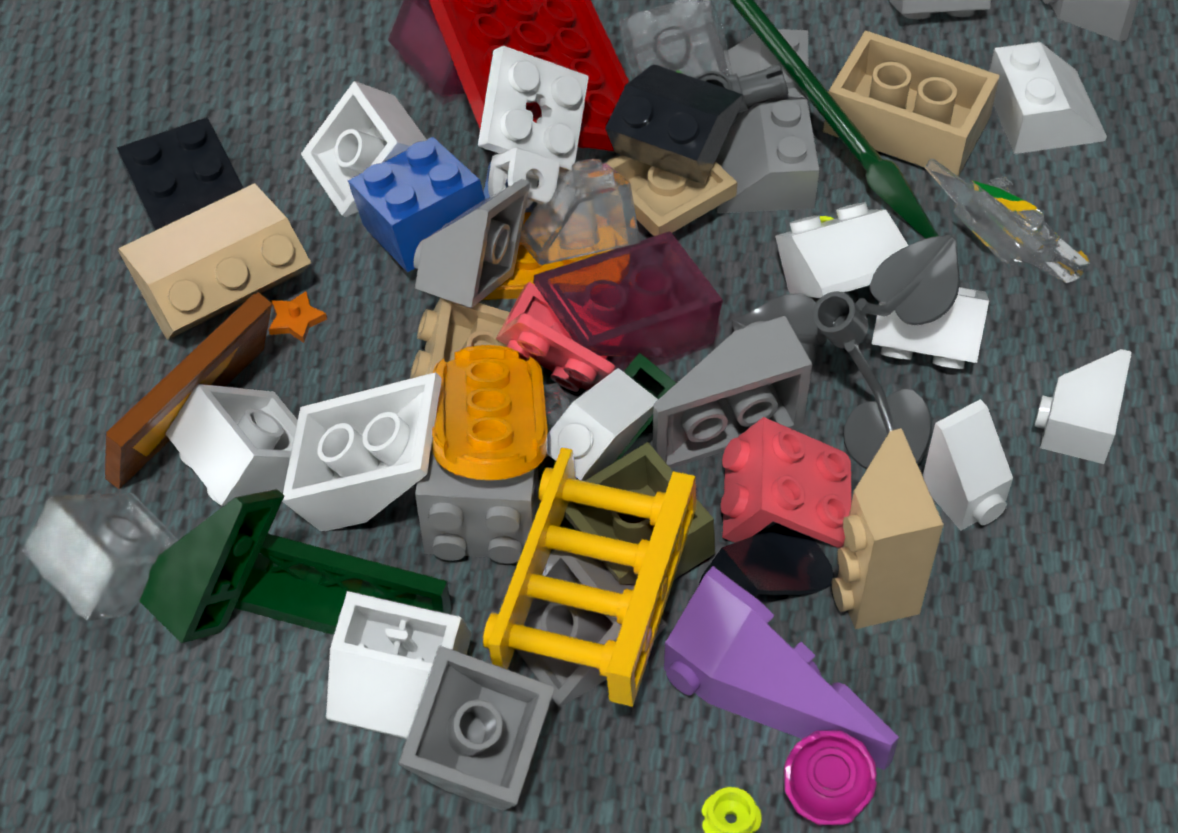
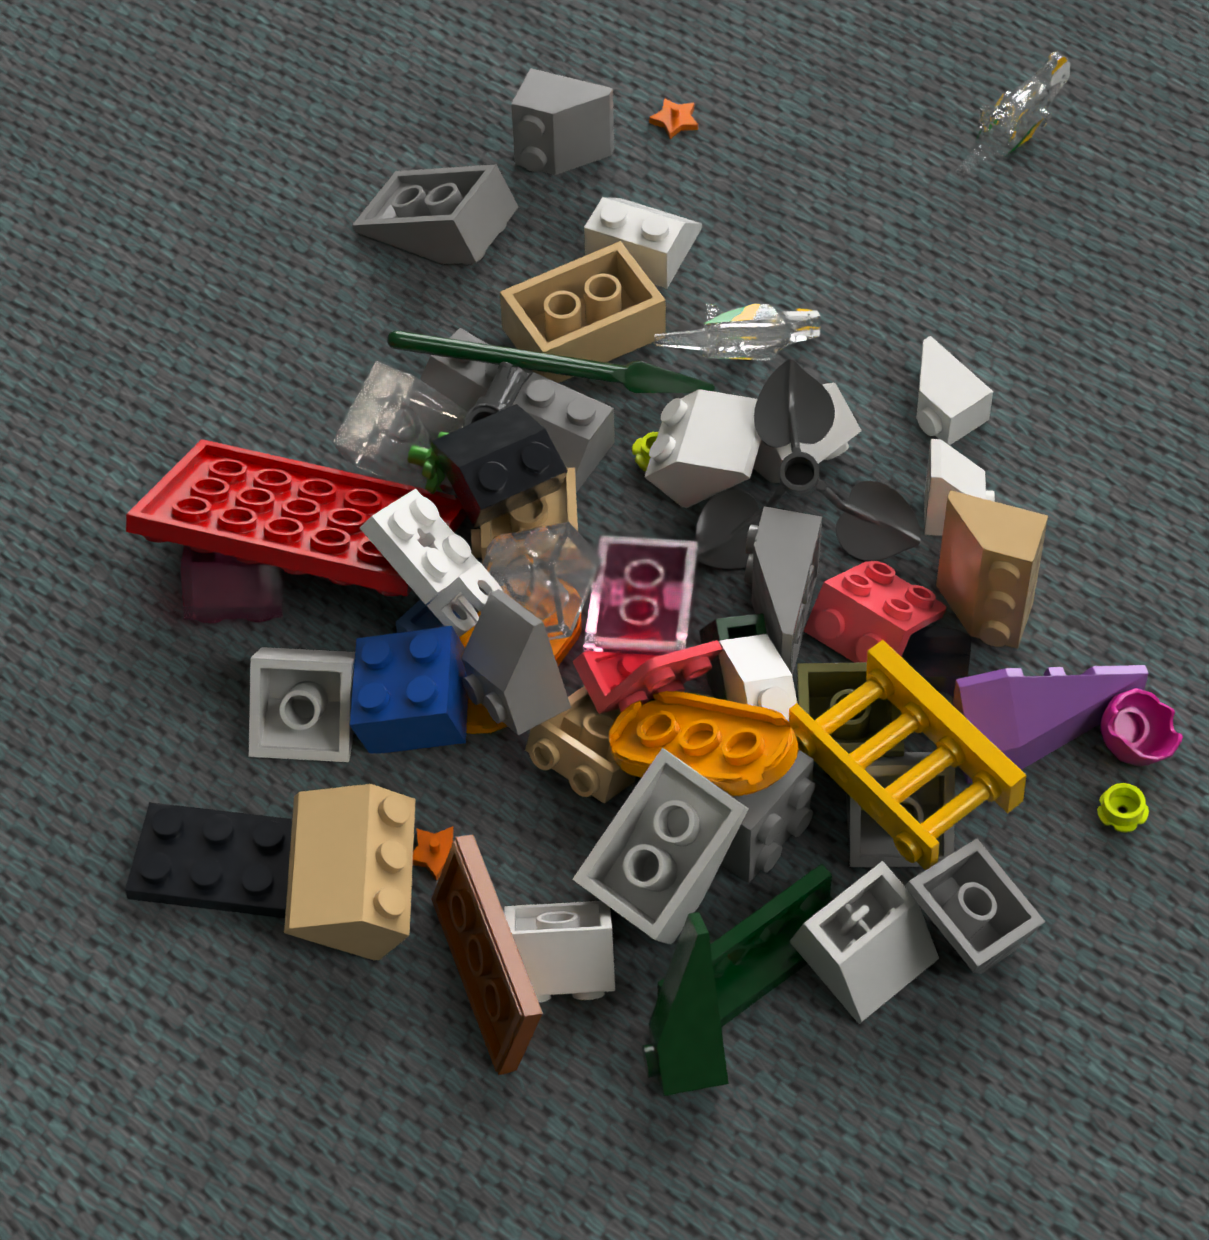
camera: 55 degrees left, 0 degrees up
clear slope [22,493,178,621] -> none

